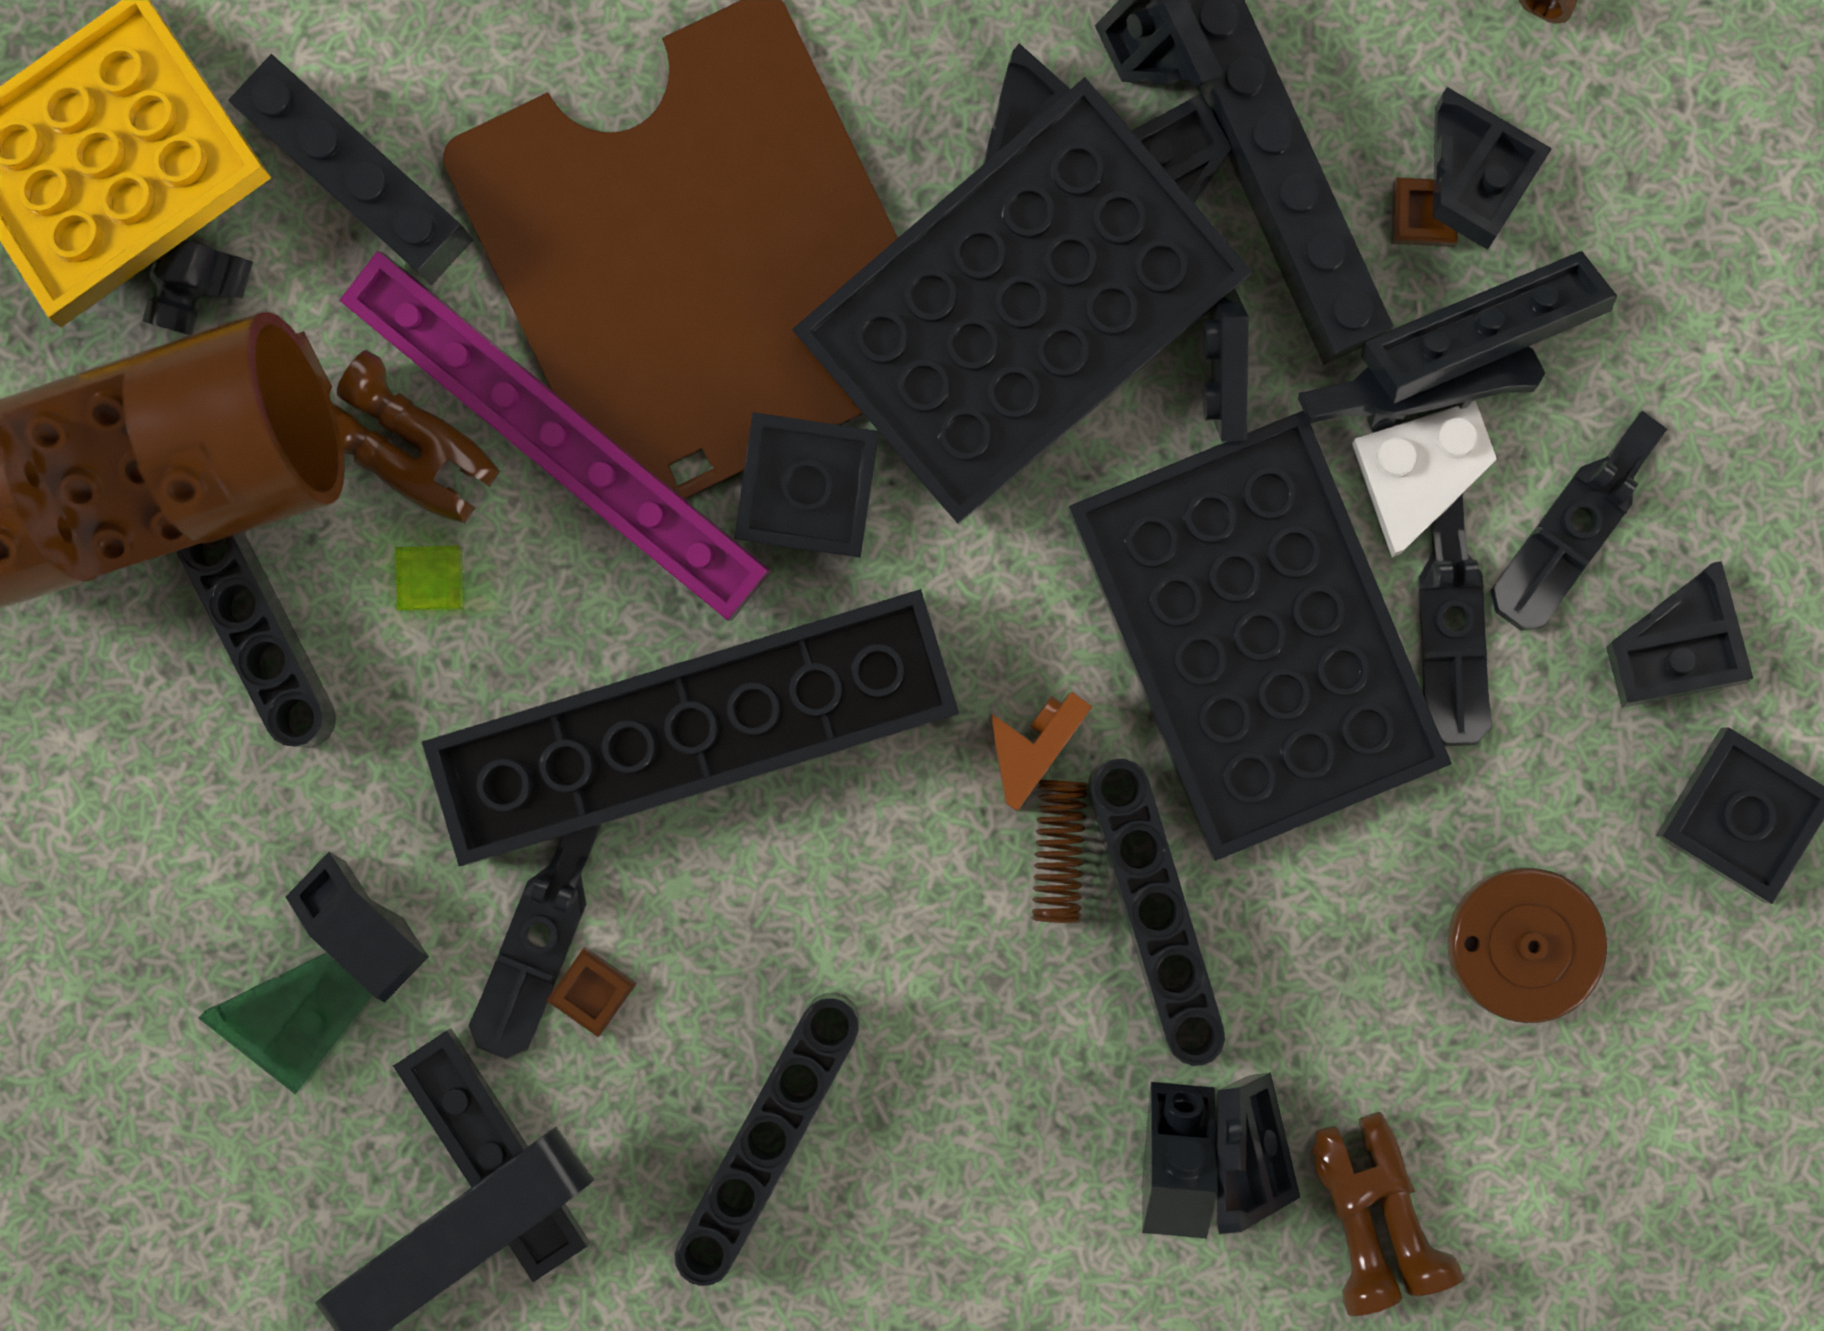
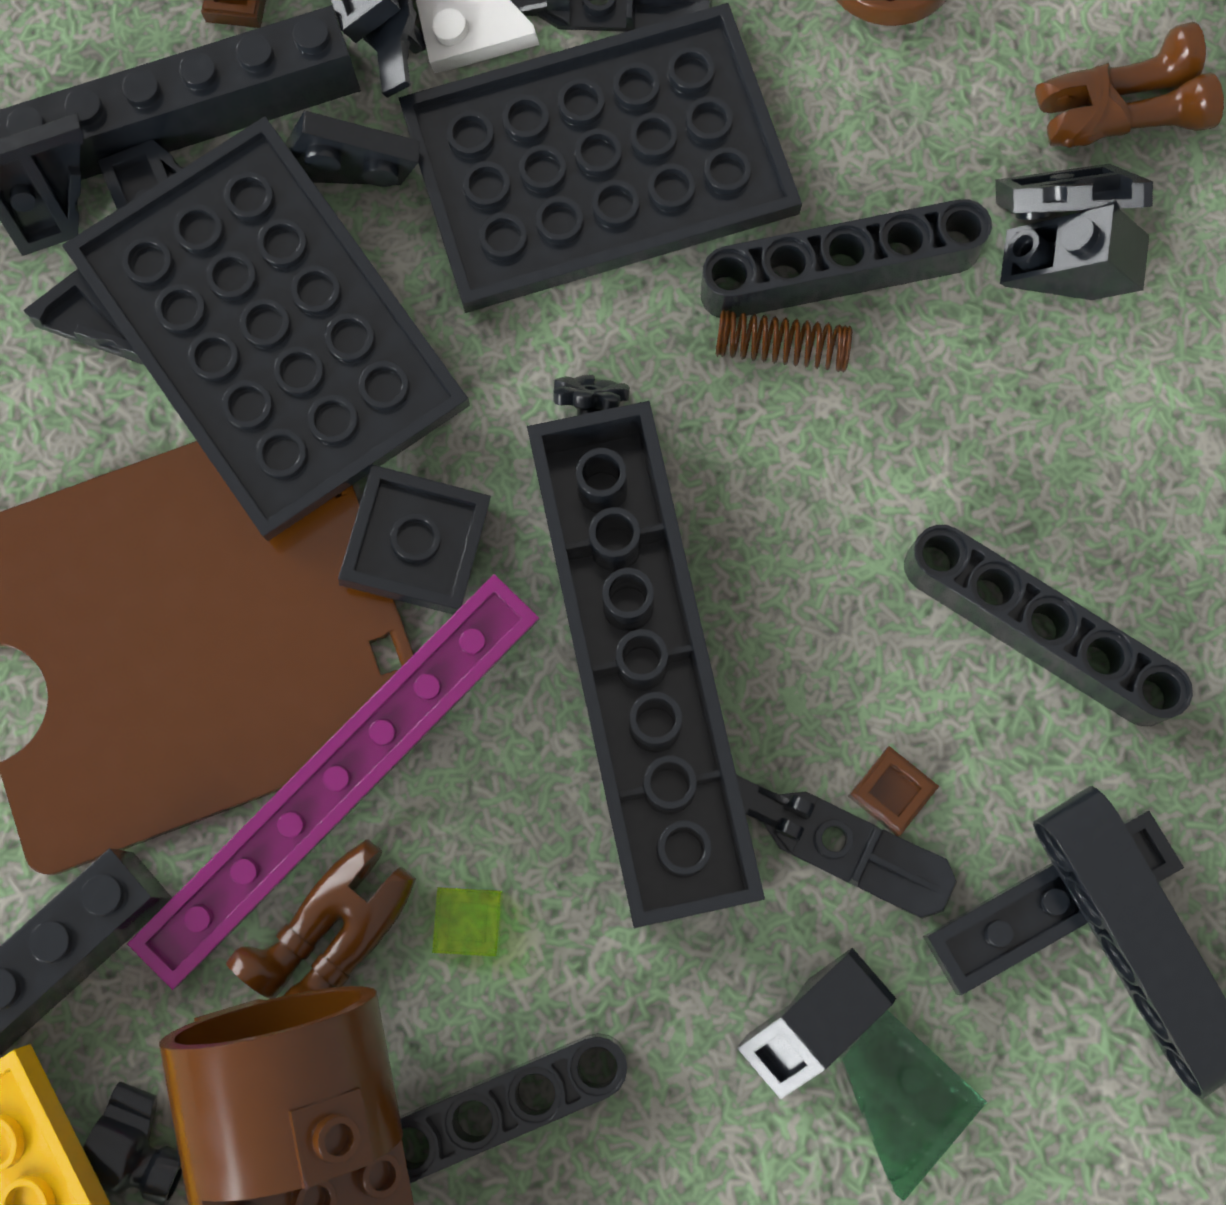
camera: 85 degrees left, 10 degrees down
dark orange slope [990,692,1093,811] -> none
none -> black plant [553,374,630,416]

